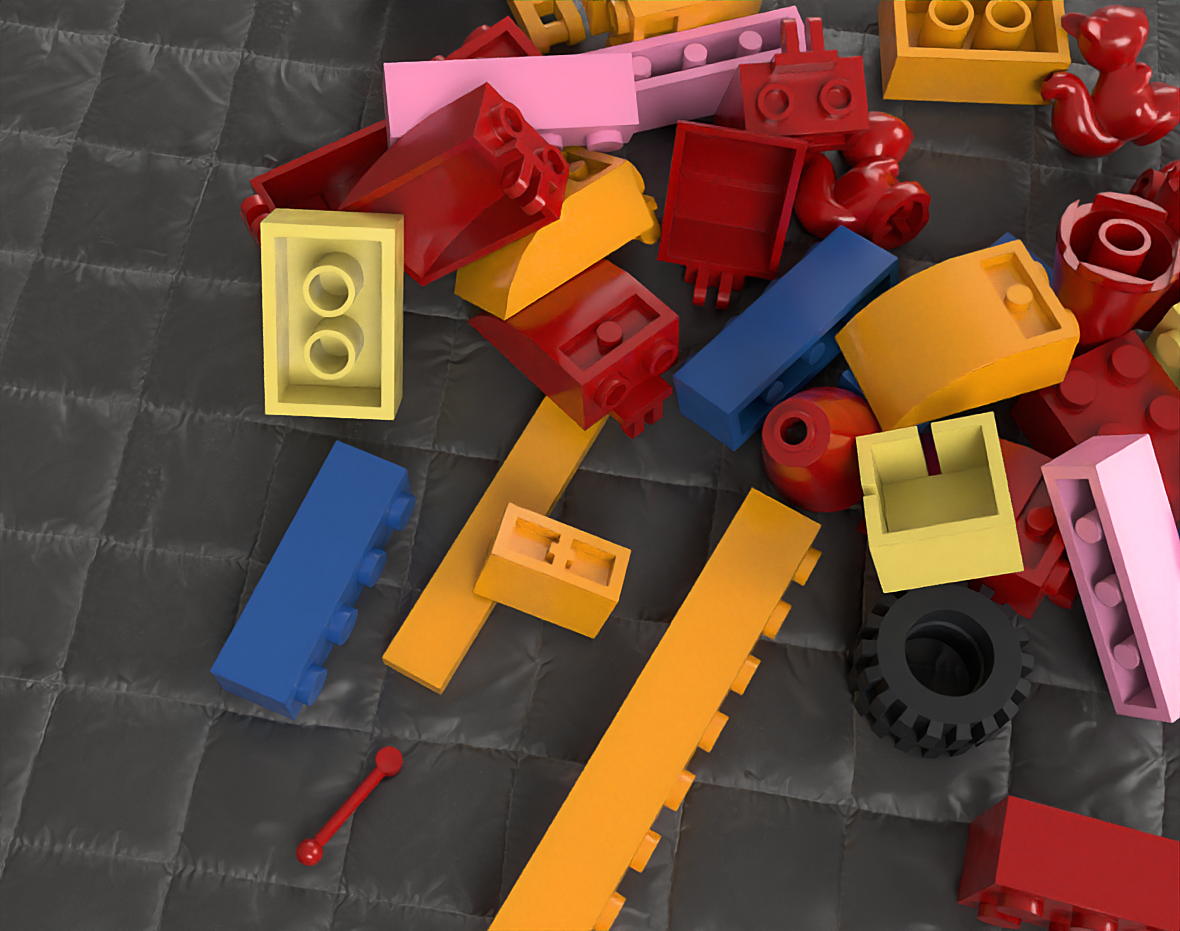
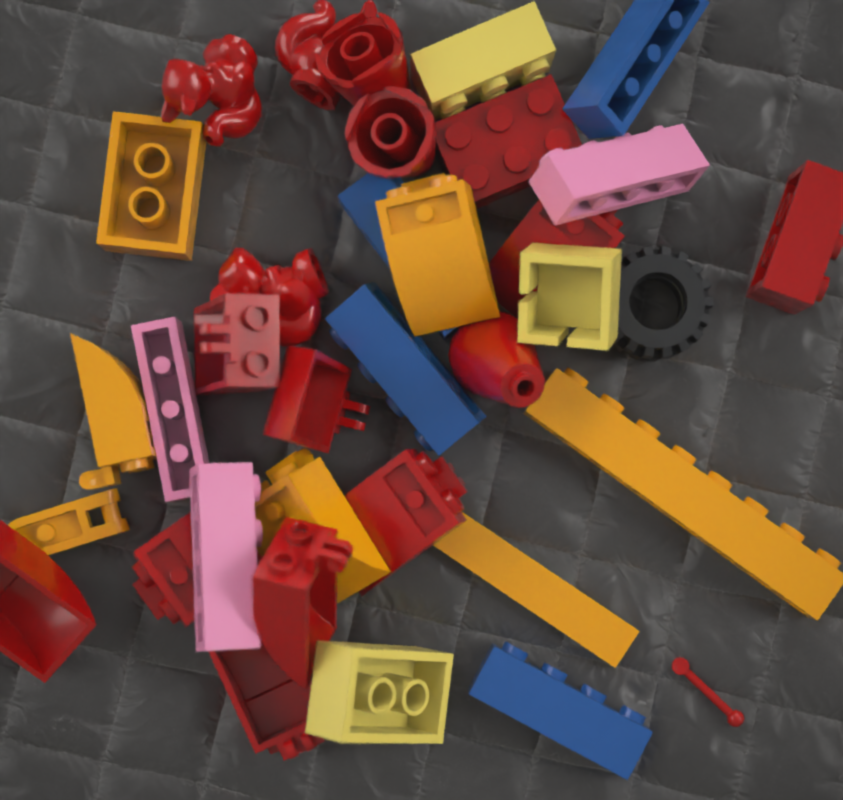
camera: 85 degrees left, 20 degrees up
light orange hinge [472,502,631,639] -> none

